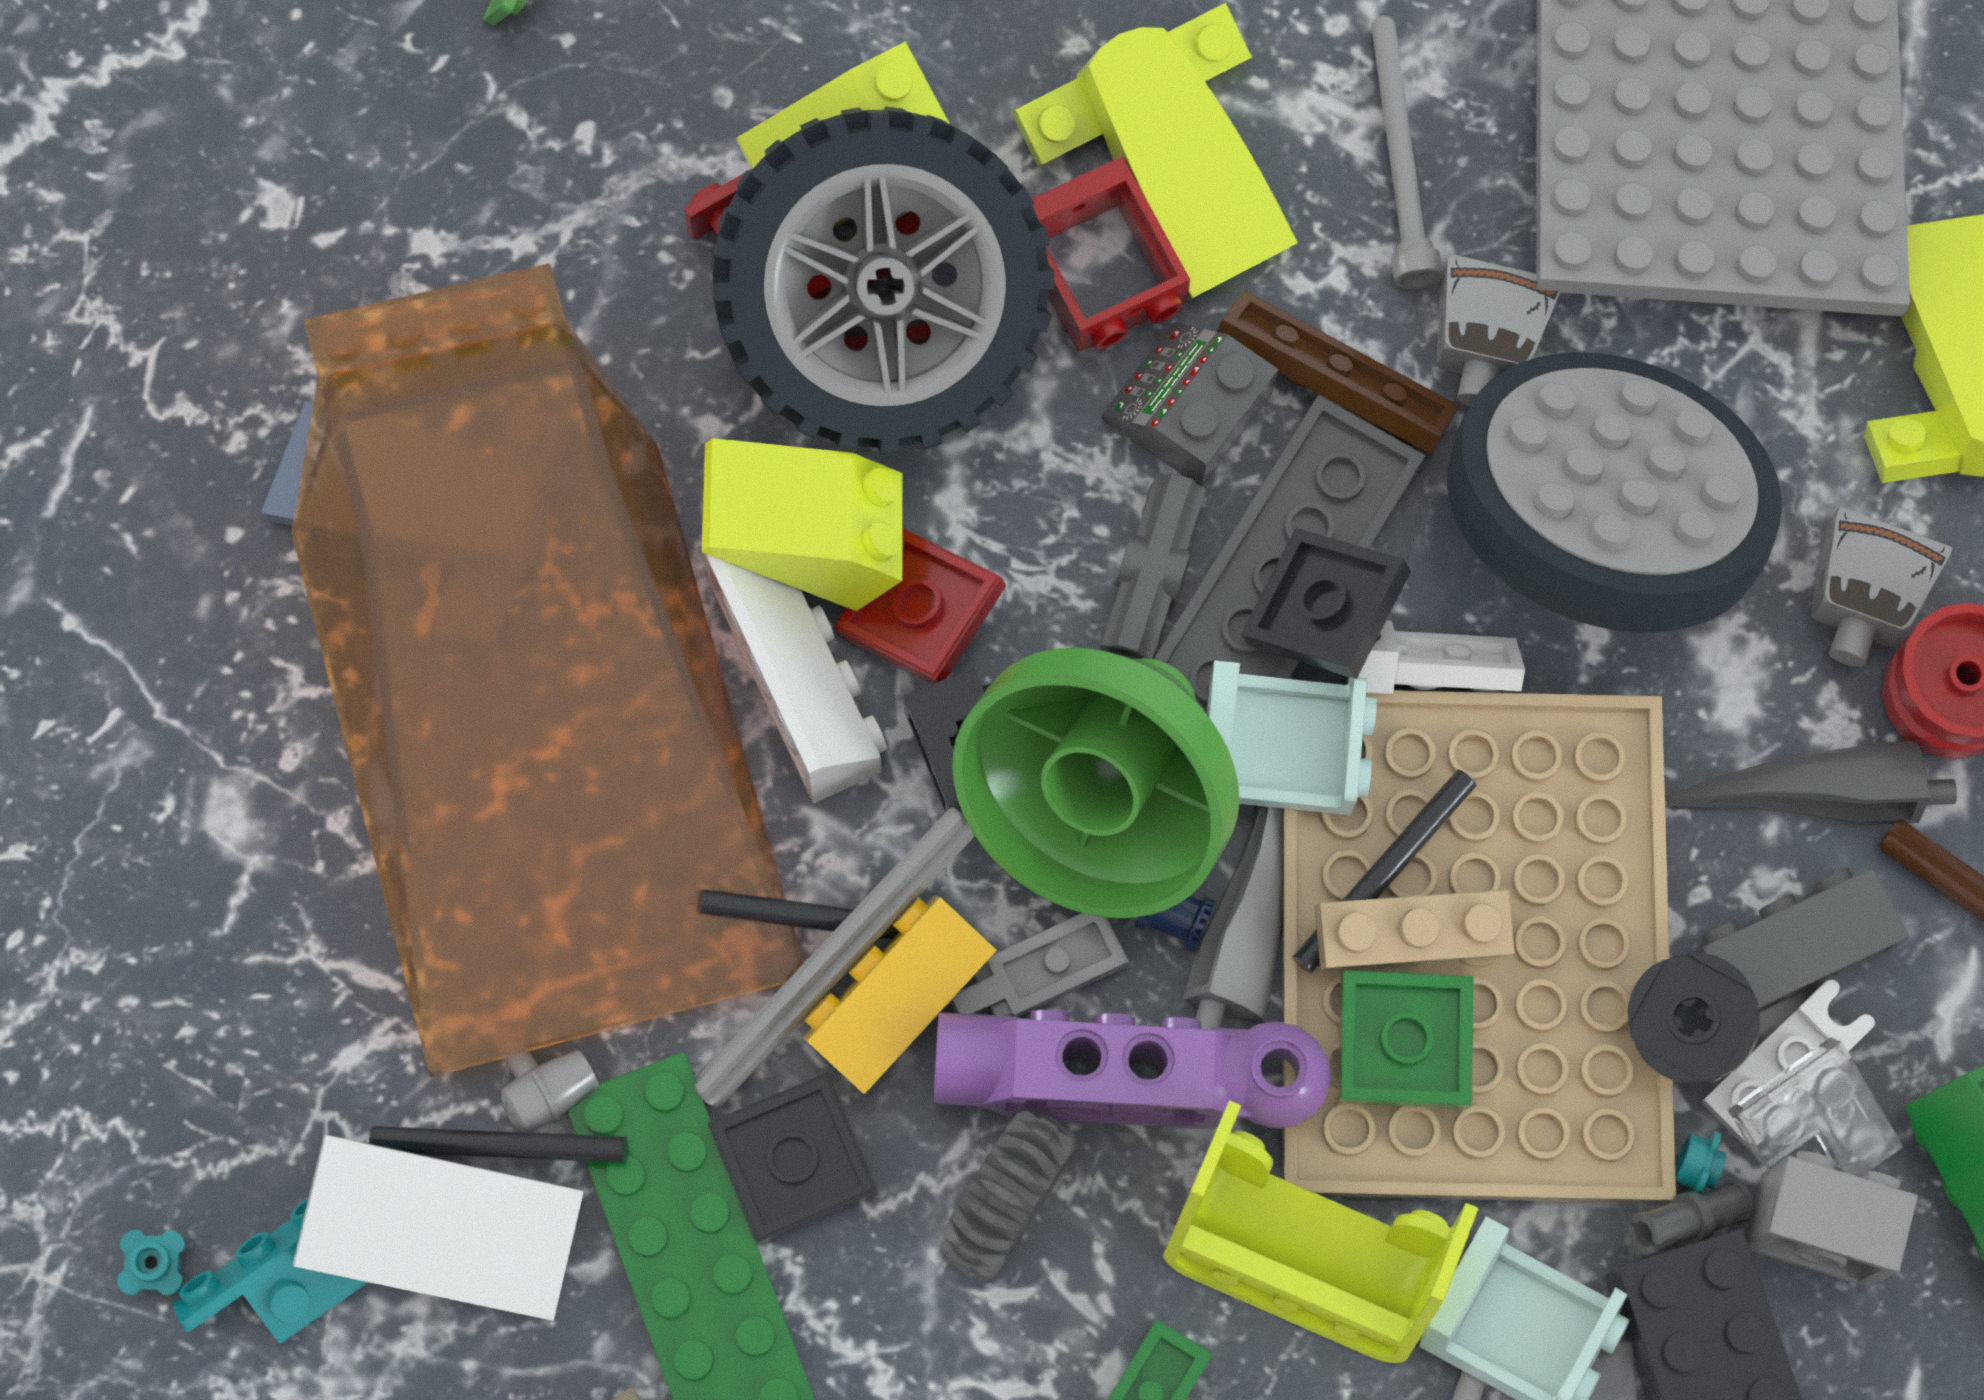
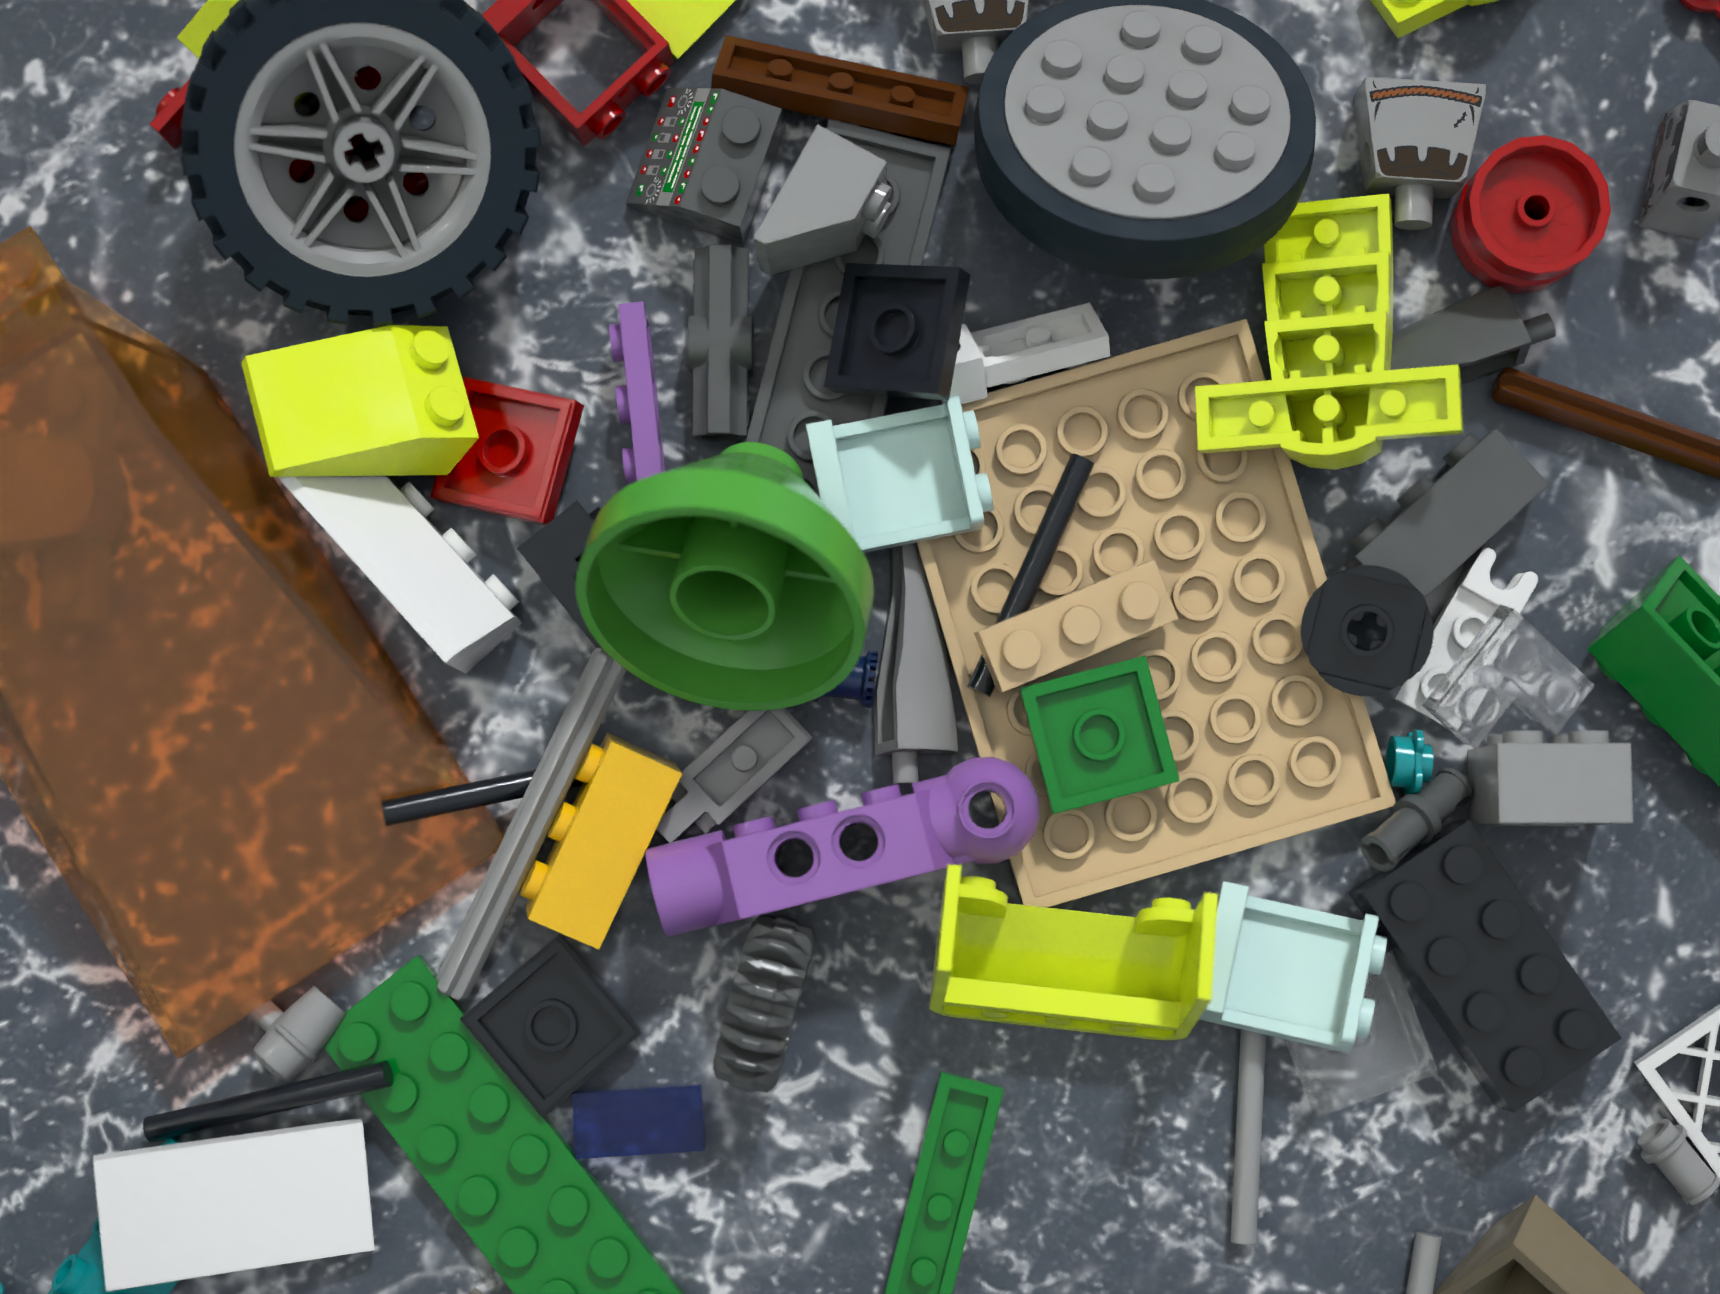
camera: 10 degrees left, 10 degrees up
none -> clear blue tile [572,1084,706,1159]
none -> medium lavender plate [609,301,666,486]
none -> light grey slope [753,124,892,275]
none -> neon yellow slope [1195,194,1463,470]

